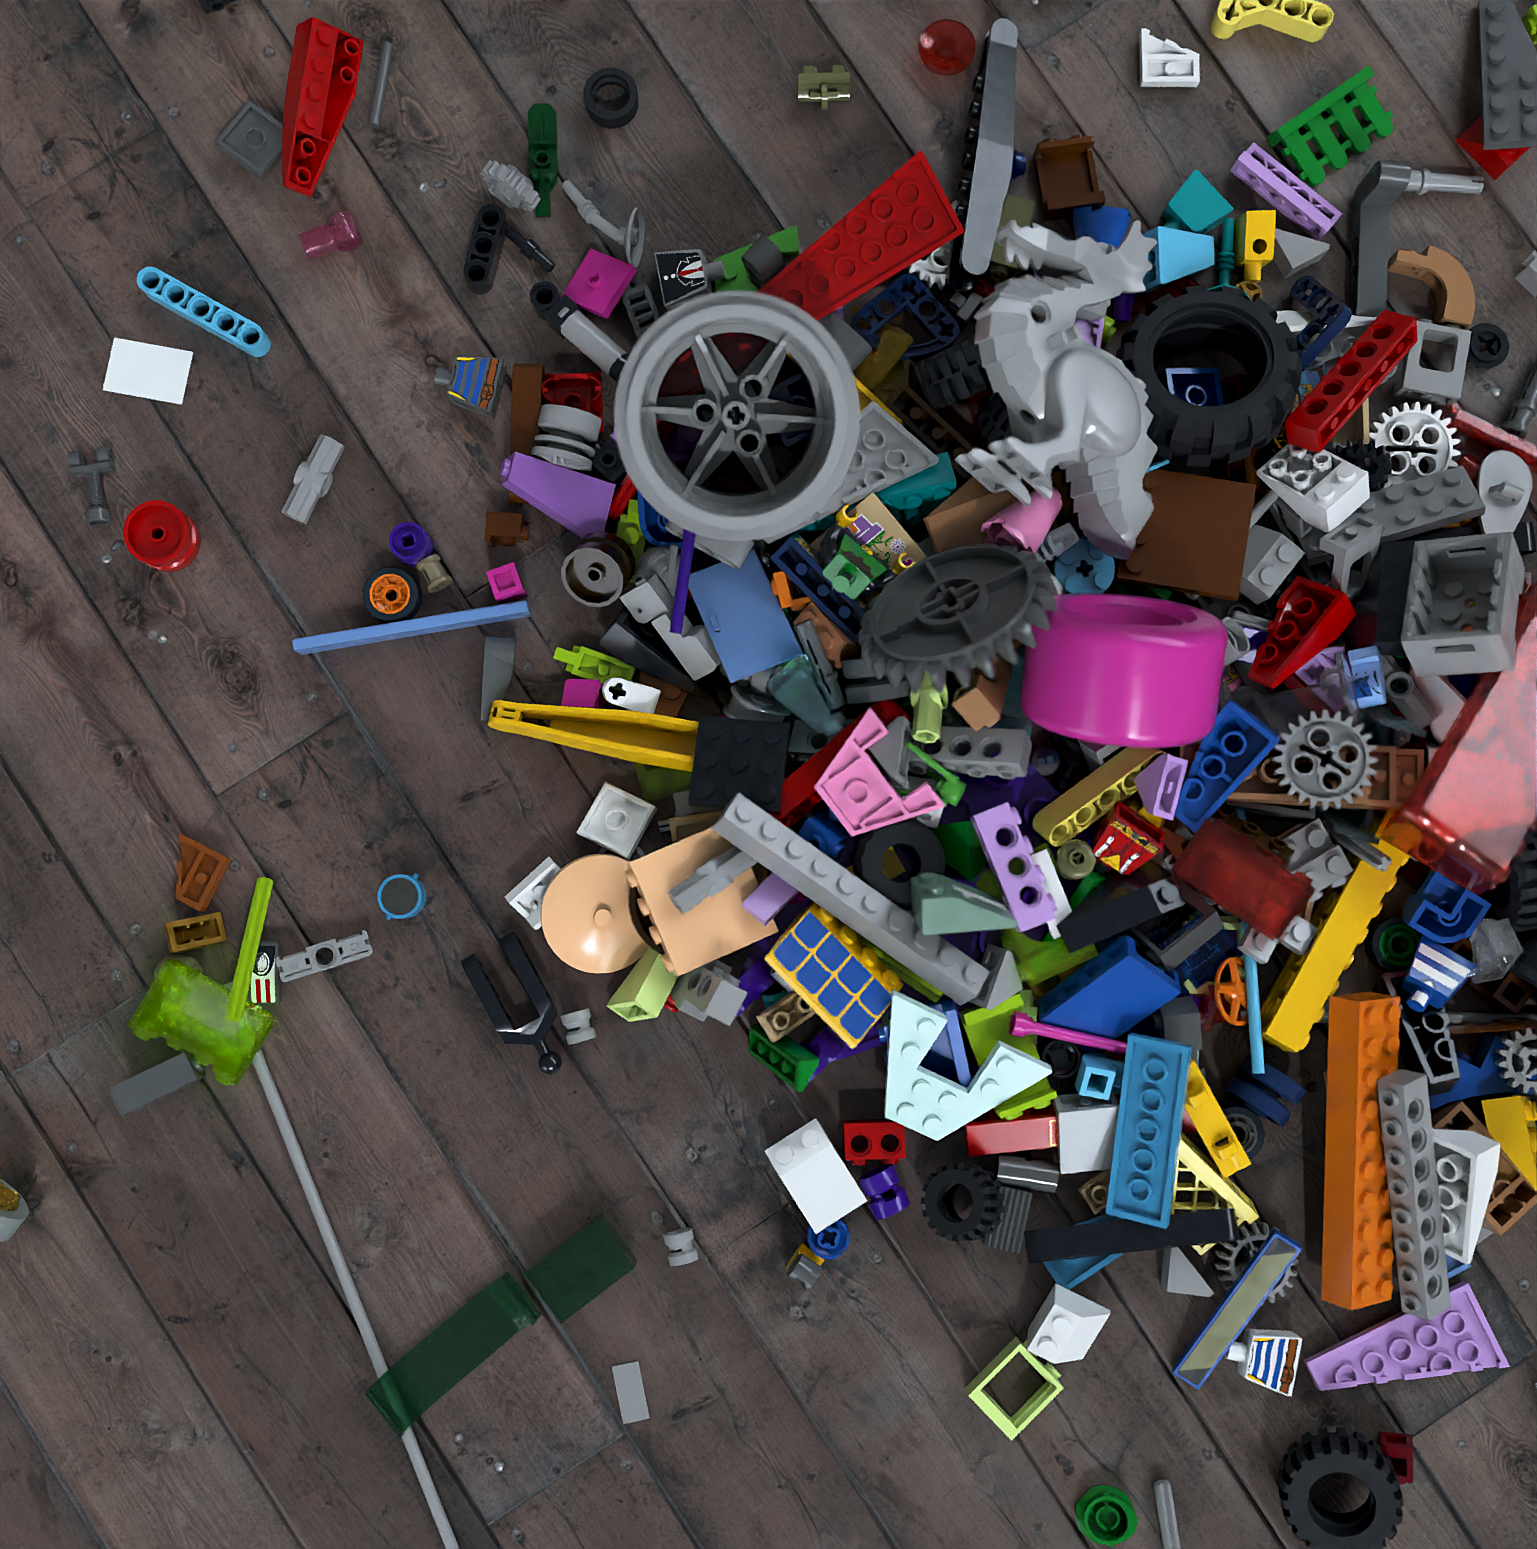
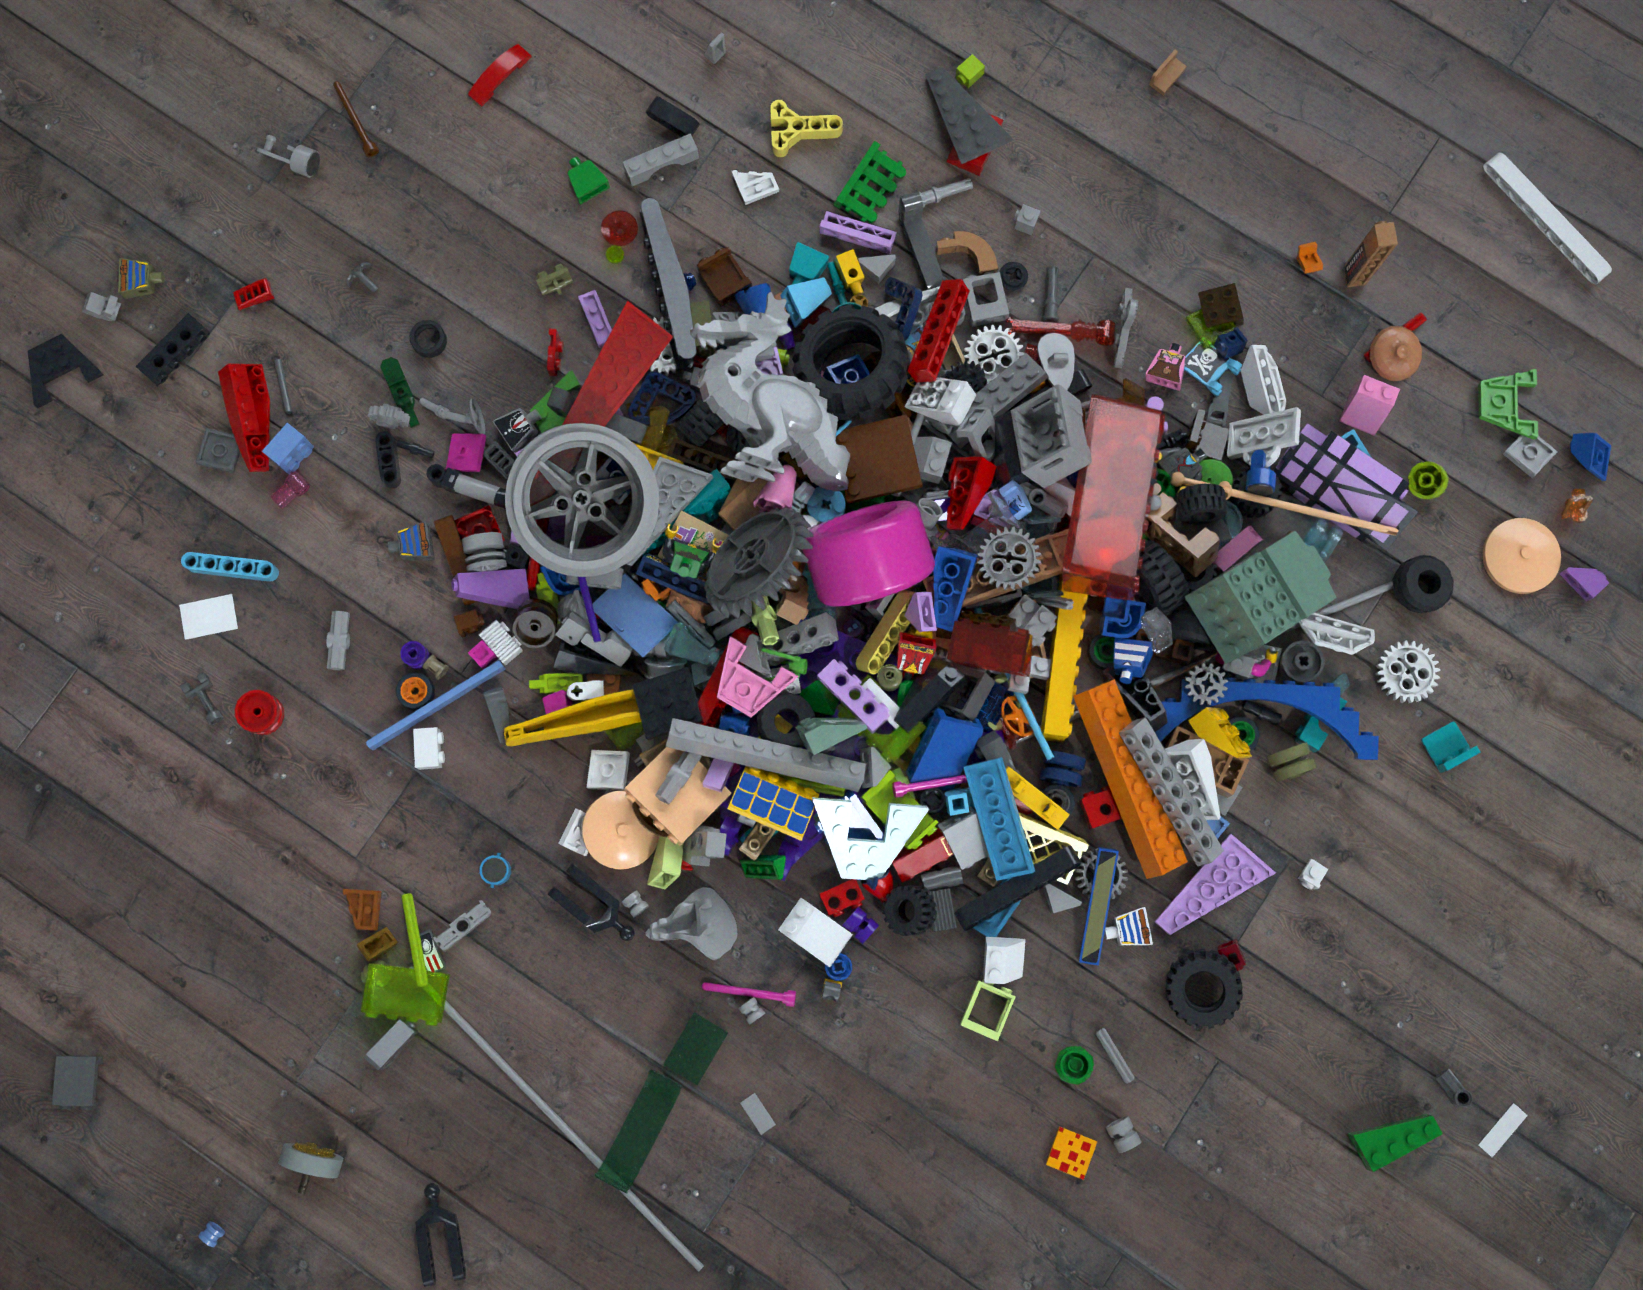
camera: 20 degrees left, 5 degrees down
none -> medium blue brick [262,423,314,475]
none -> white brick [413,727,445,770]
none -> black piece [415,1183,466,1287]
none -> white brick [478,620,523,665]
none -> red wing [547,328,564,376]
none -> lavender tile [578,290,612,348]
none -> clear neon green plate [606,245,624,264]
none -> light grey animal [645,887,738,960]
none -> dark pink piece [702,982,796,1007]
none -> red hat [861,868,893,903]
none -> red brick [1079,785,1122,830]

